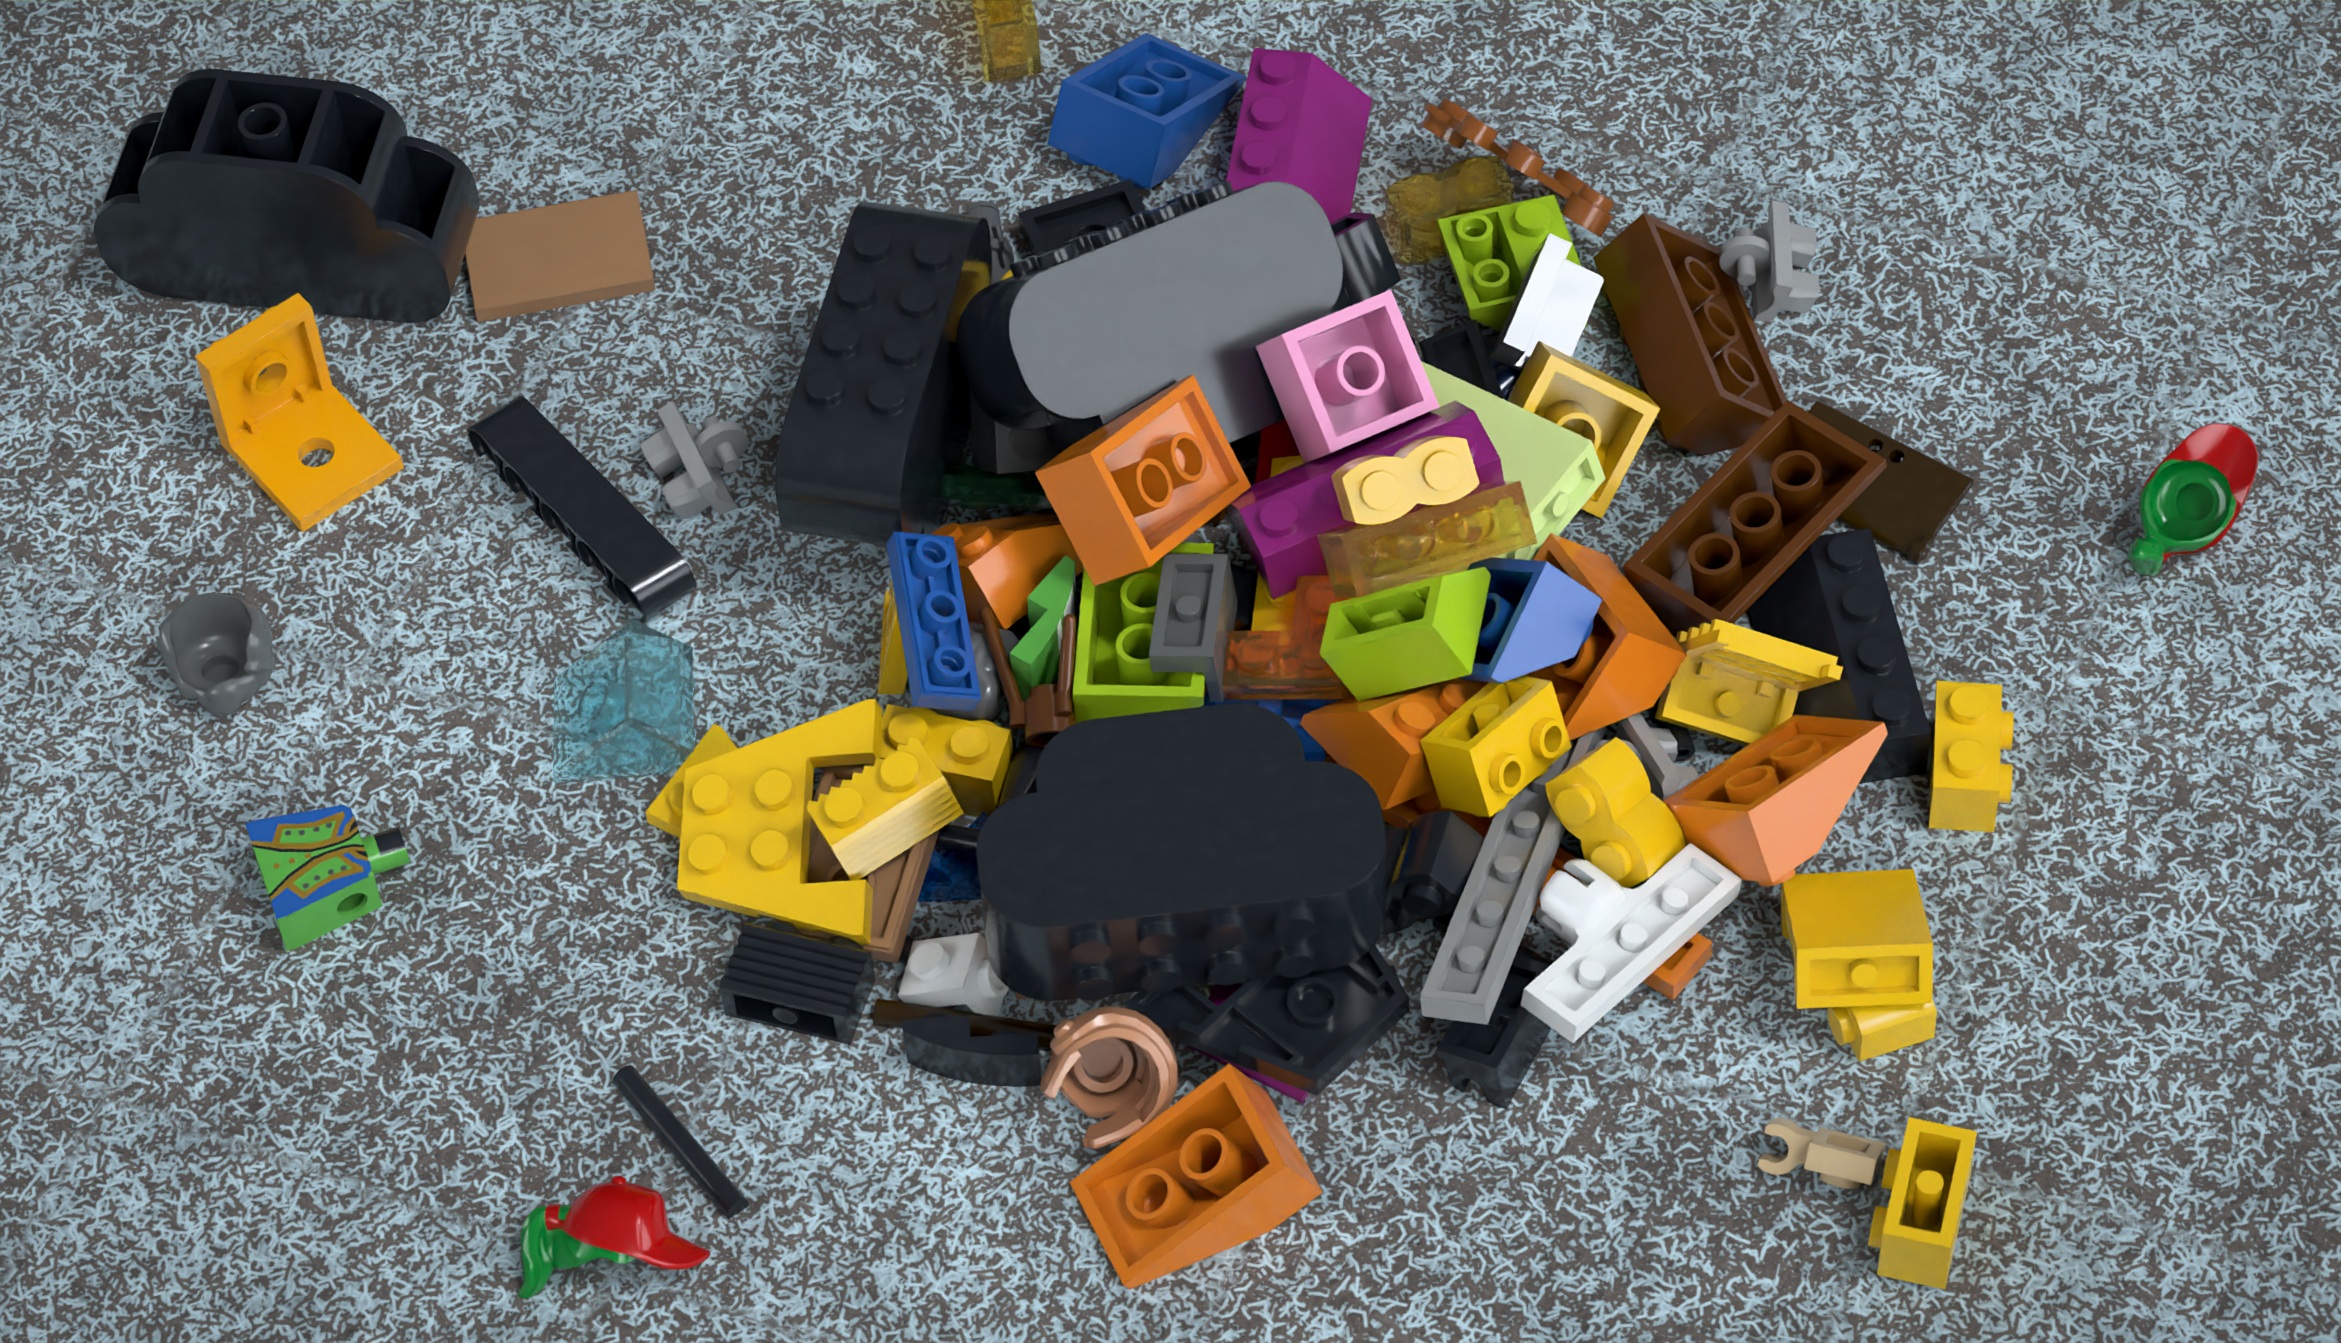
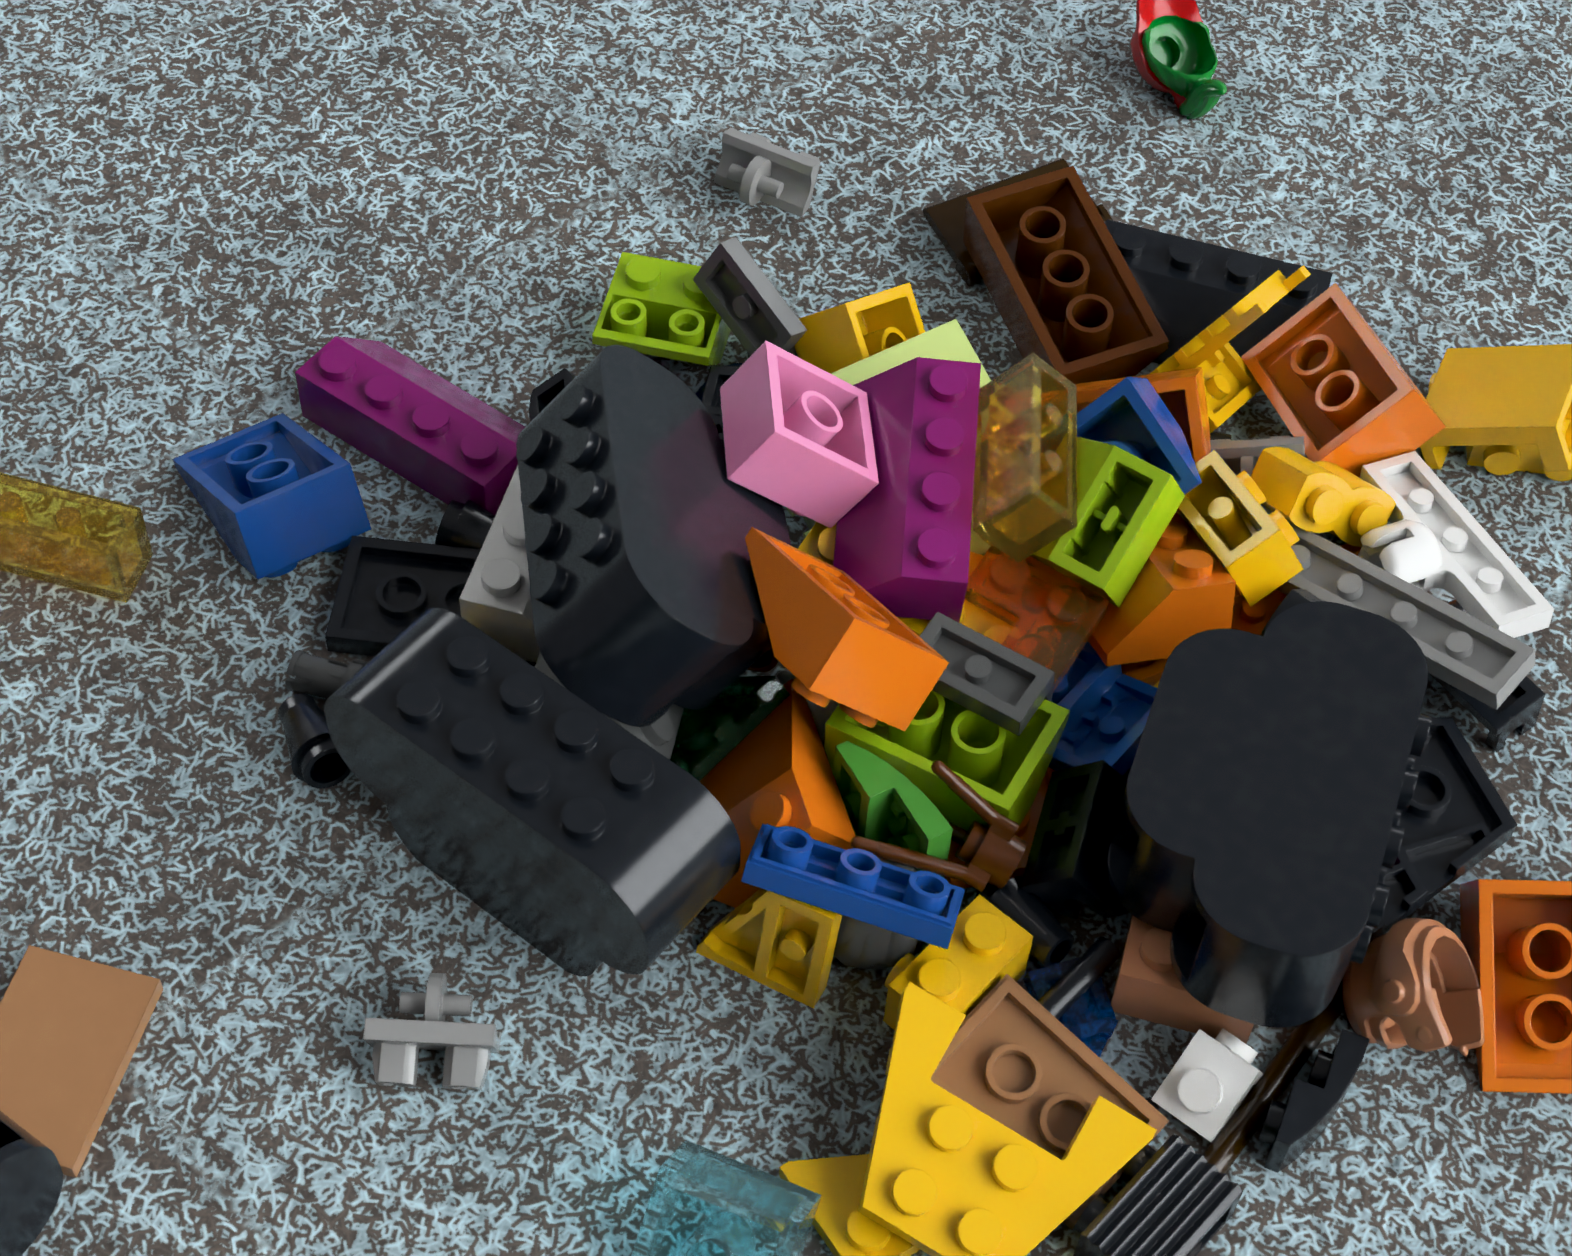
camera: 70 degrees left, 0 degrees up
black beam [467,395,696,623] -> none
yellow brick [806,737,964,880] -> none
yellow brick [1331,435,1479,525] -> none
clear yellow brick [1385,155,1514,264] -> none
dark orange plant [1421,97,1615,237] -> none
reddish brown slope [1593,213,1787,456] -> none
yellow brick [1928,681,2014,832] -> none

